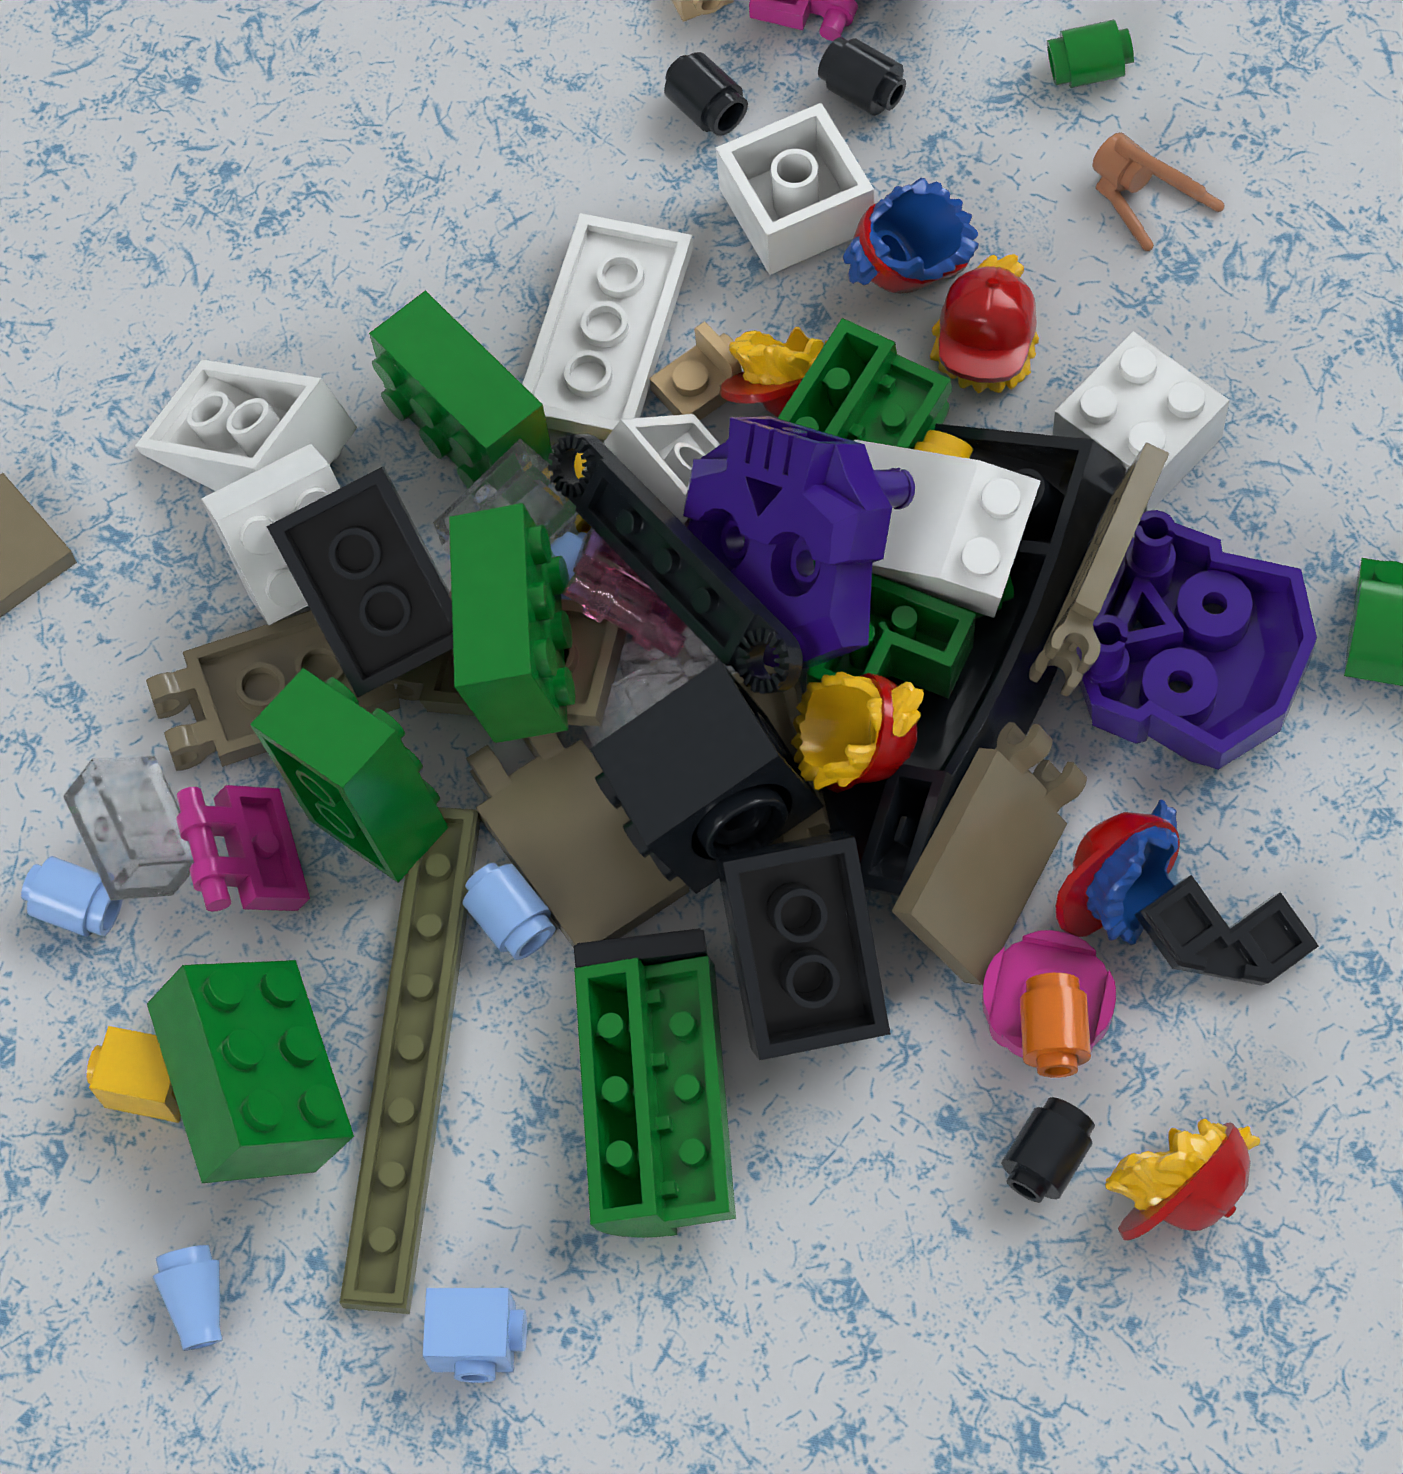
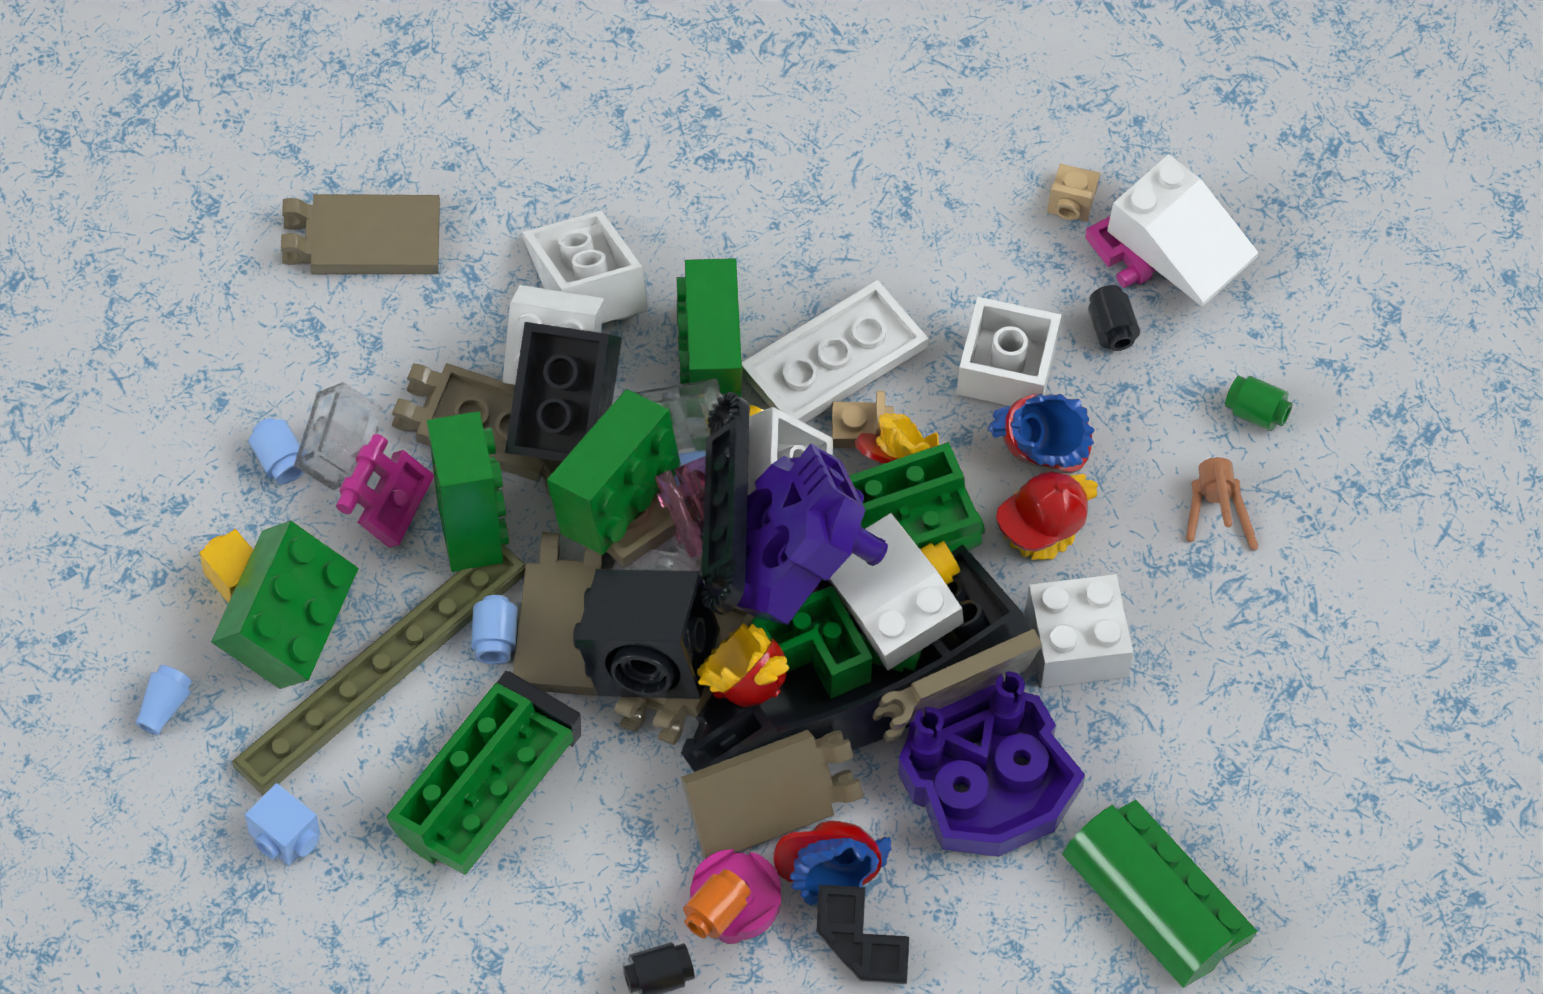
camera: 30 degrees right, 5 degrees down
black brick [664,52,748,136] -> none
black brick [716,831,891,1060] -> none

